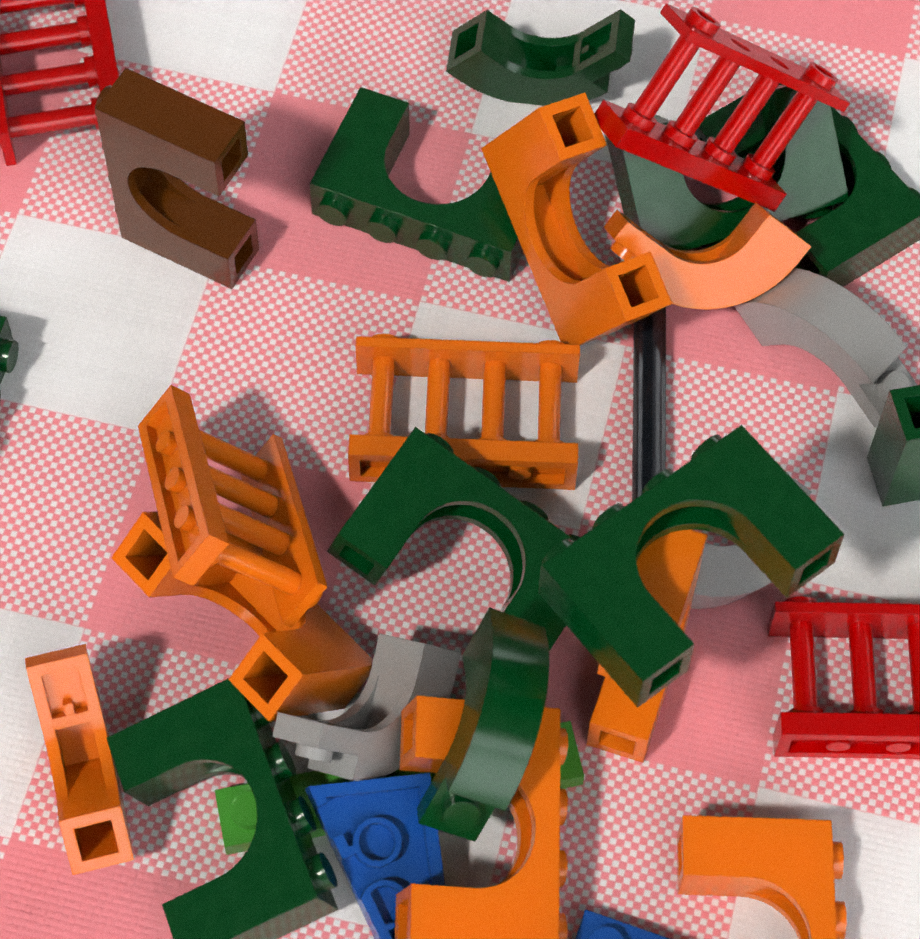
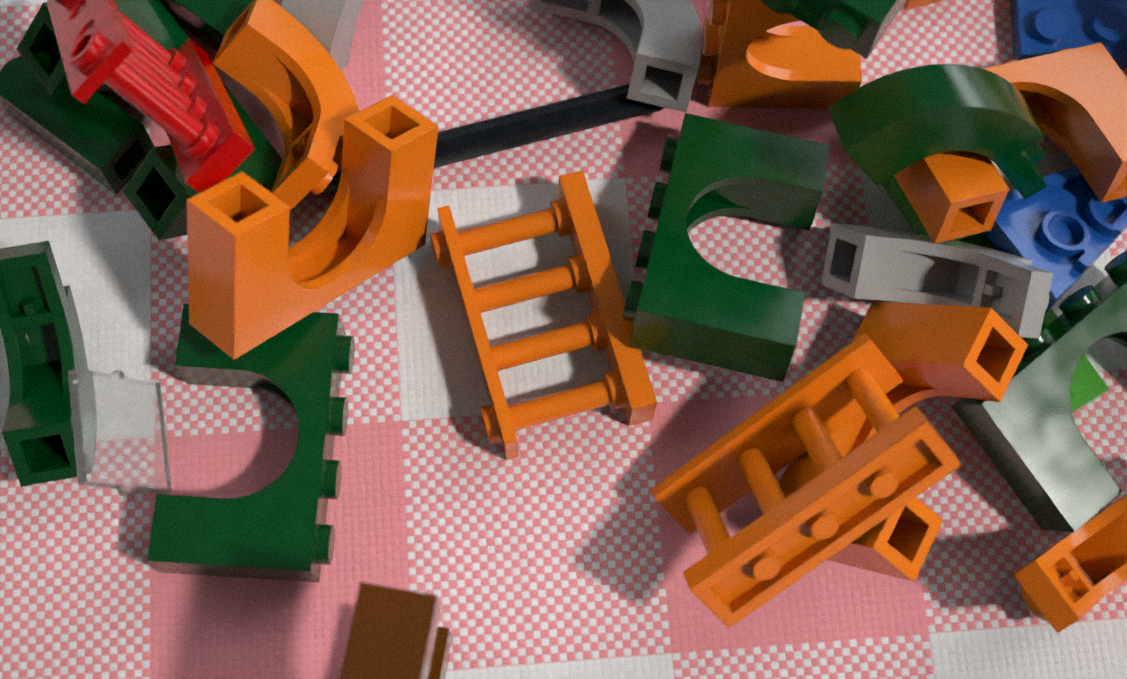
camera: 110 degrees left, 10 degrees up
none -> clear piece [68,368,172,496]

